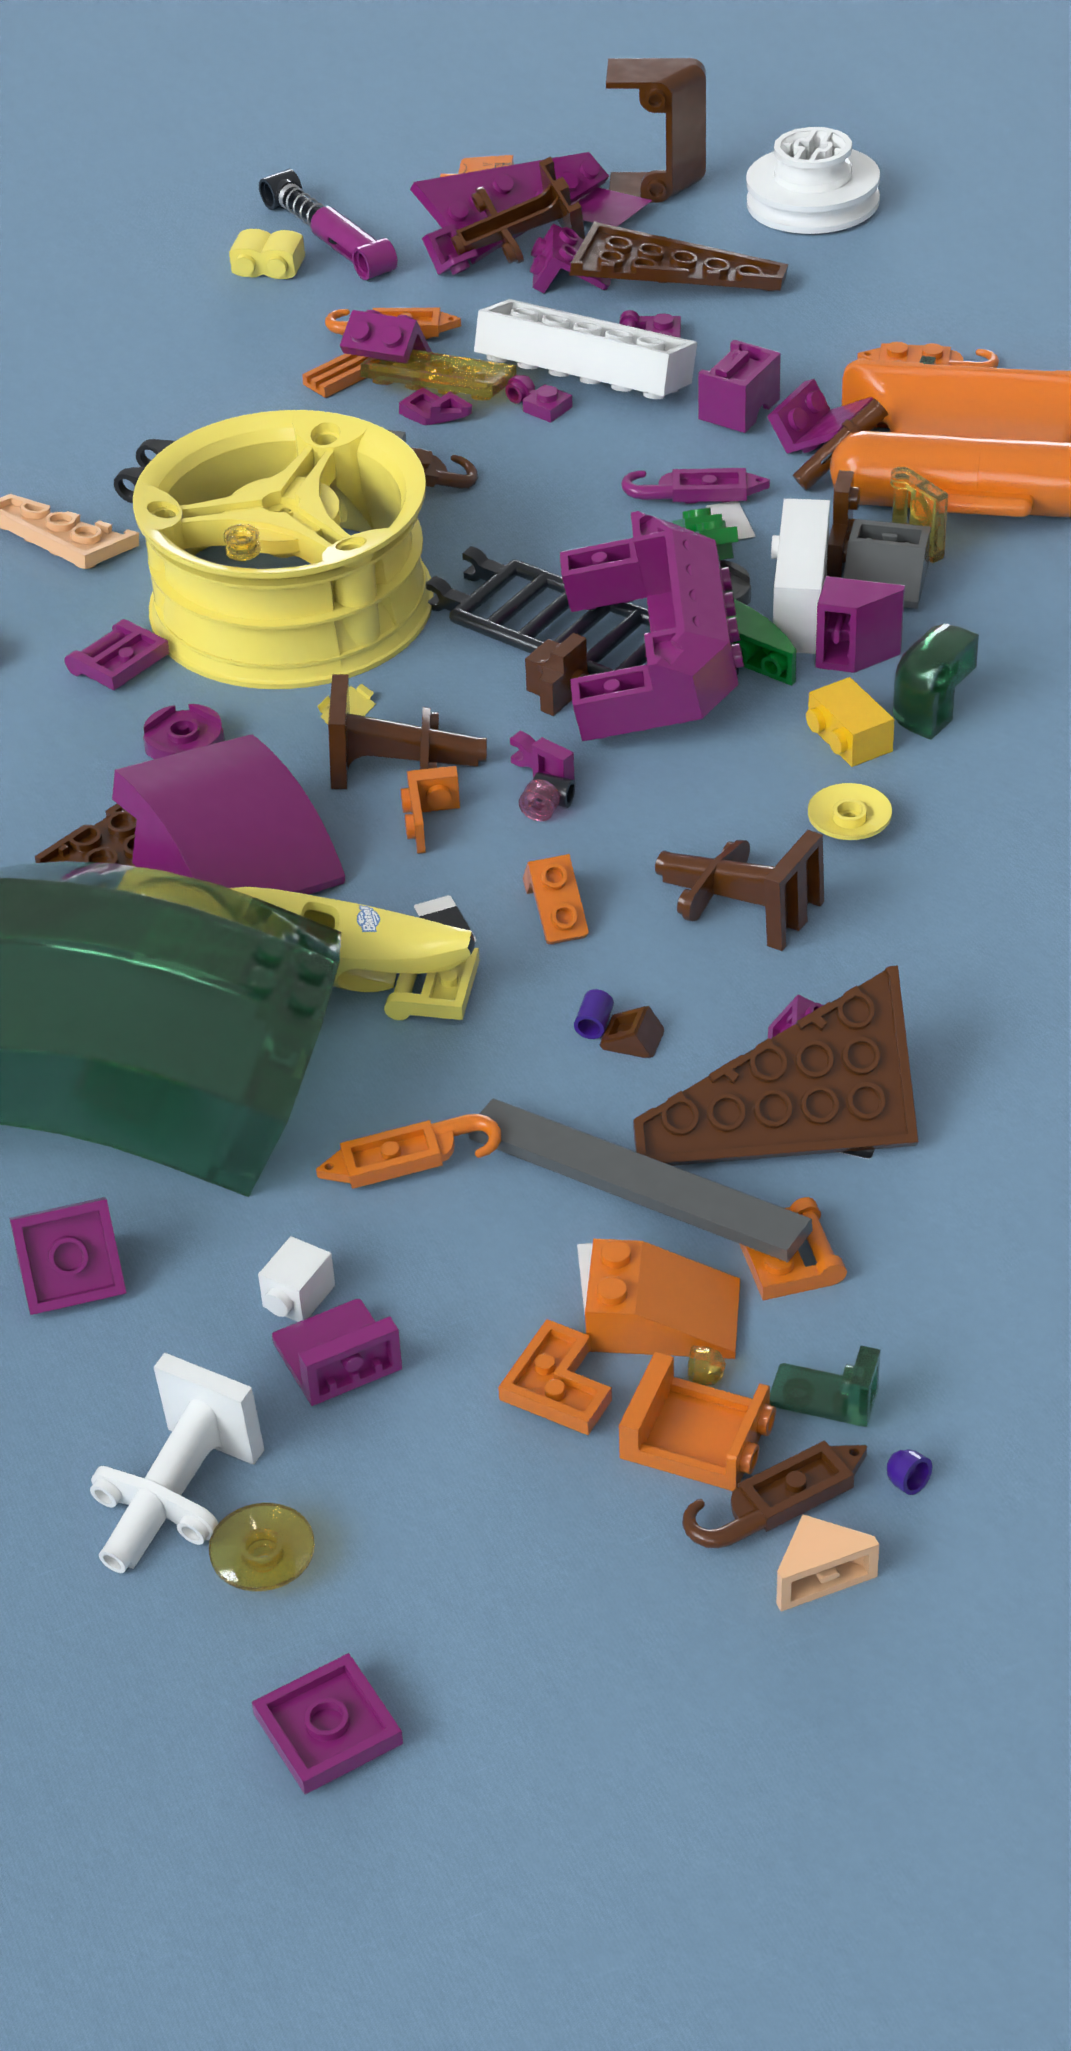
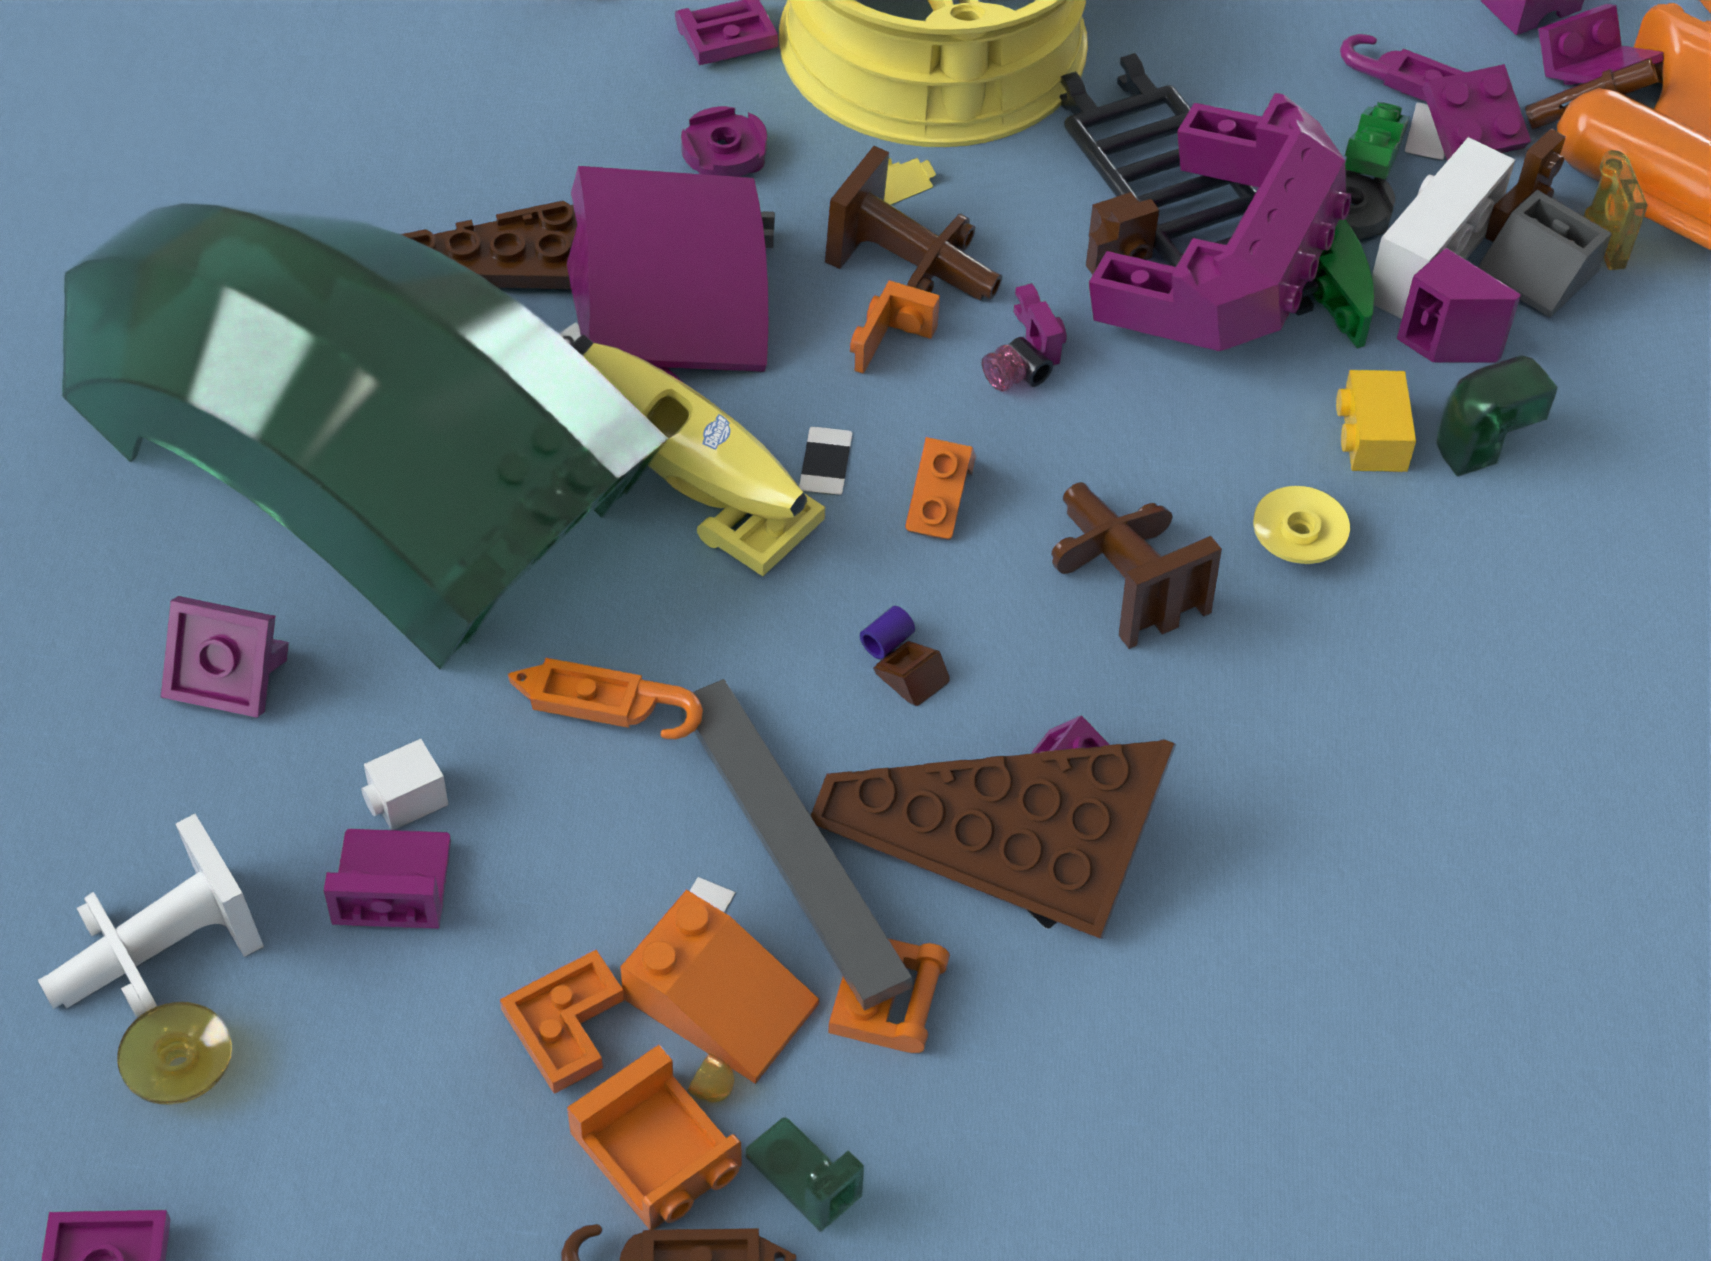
camera: 25 degrees right, 10 degrees up
none -> magenta plate [1422,64,1531,161]

